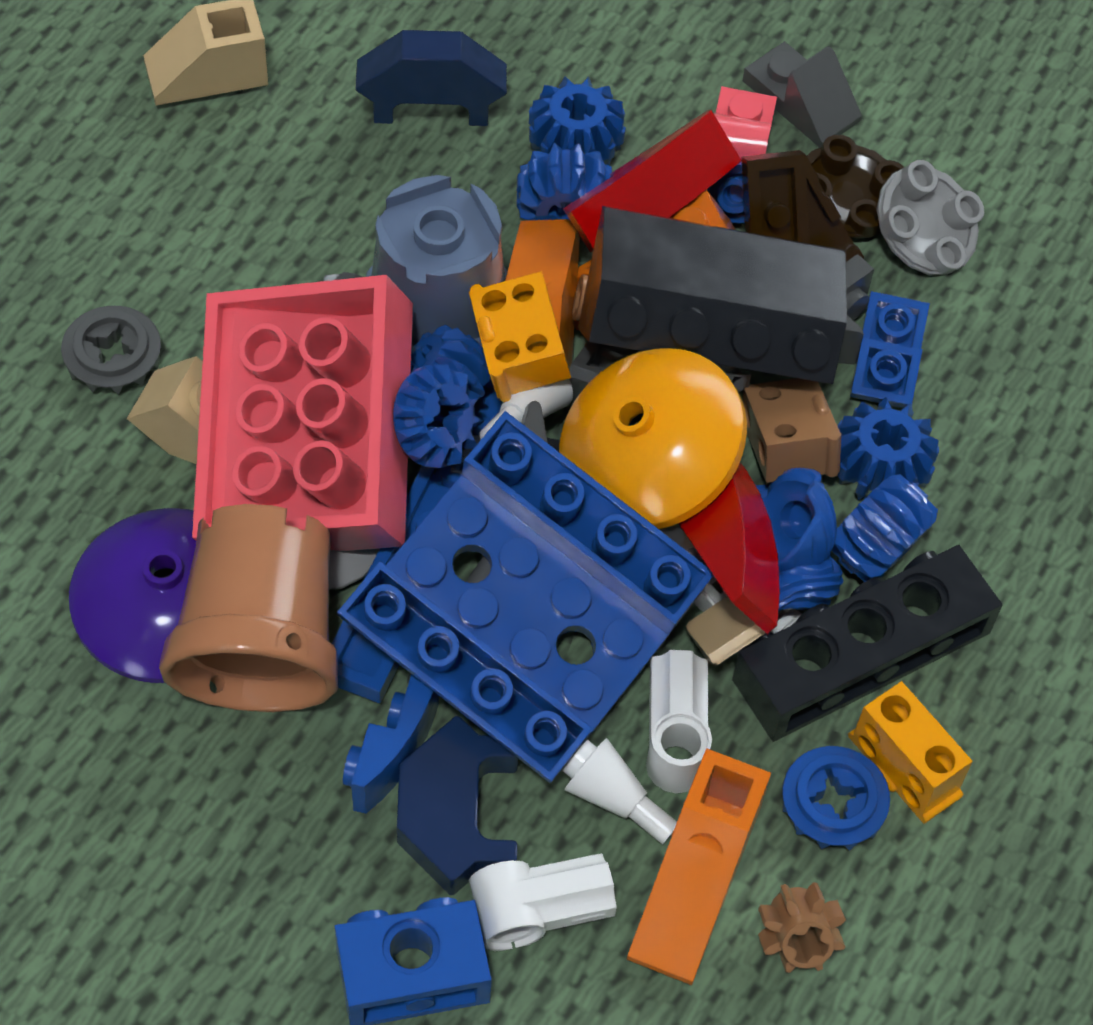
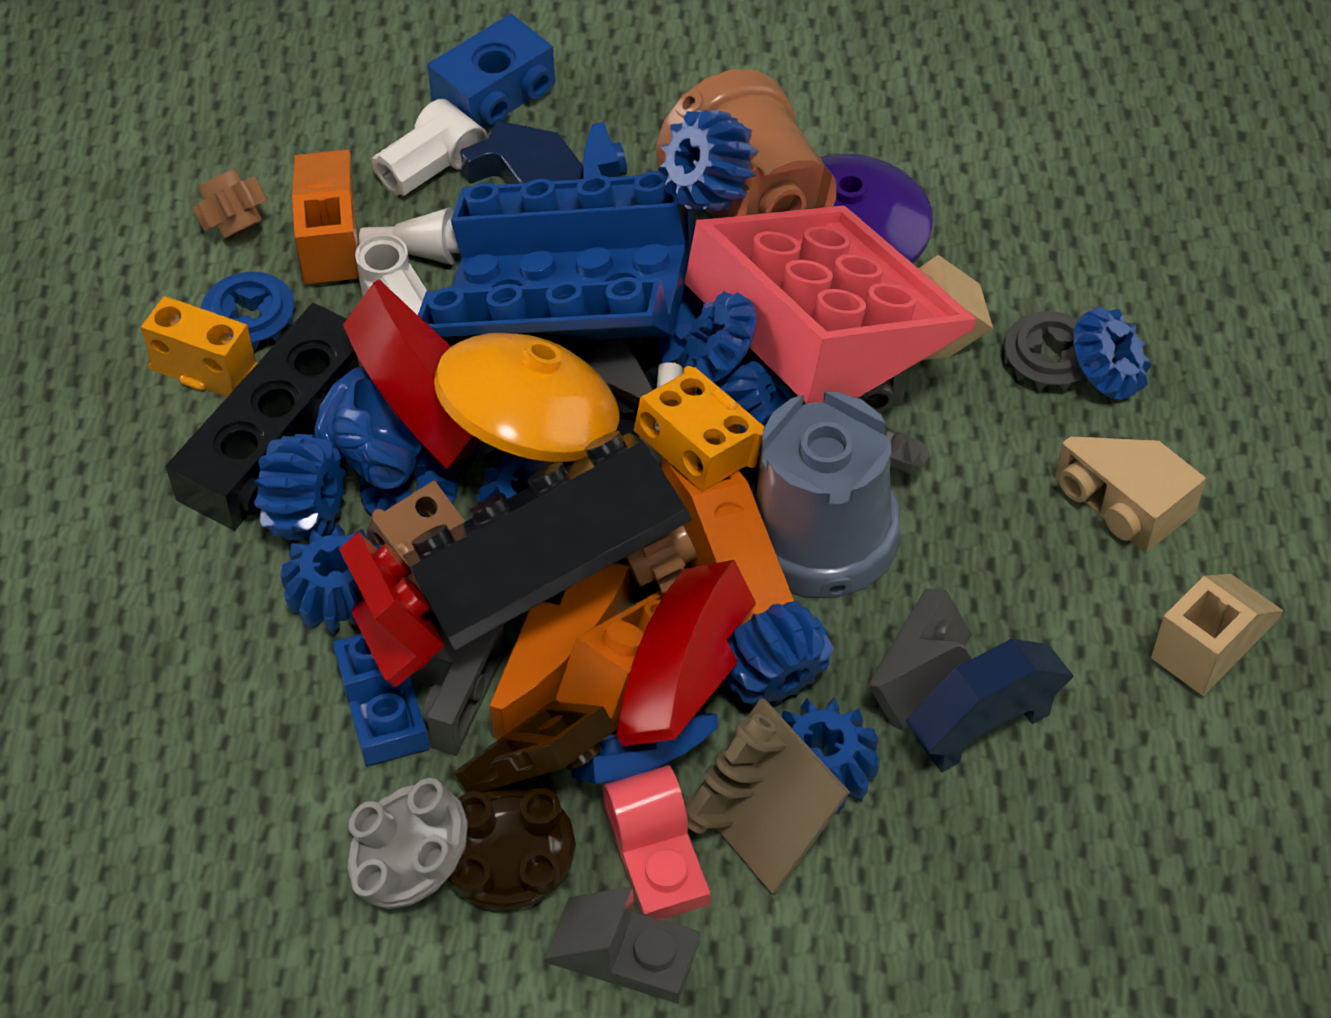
camera: 155 degrees right, 5 degrees down
none -> red bracket [339,532,445,687]
none -> blue gear [658,109,759,212]
none -> dark tan hinge [684,699,850,894]
none -> dark grey slope [868,589,972,730]
none -> tan slope [1055,436,1206,553]
none -> blue gear [1073,306,1152,400]

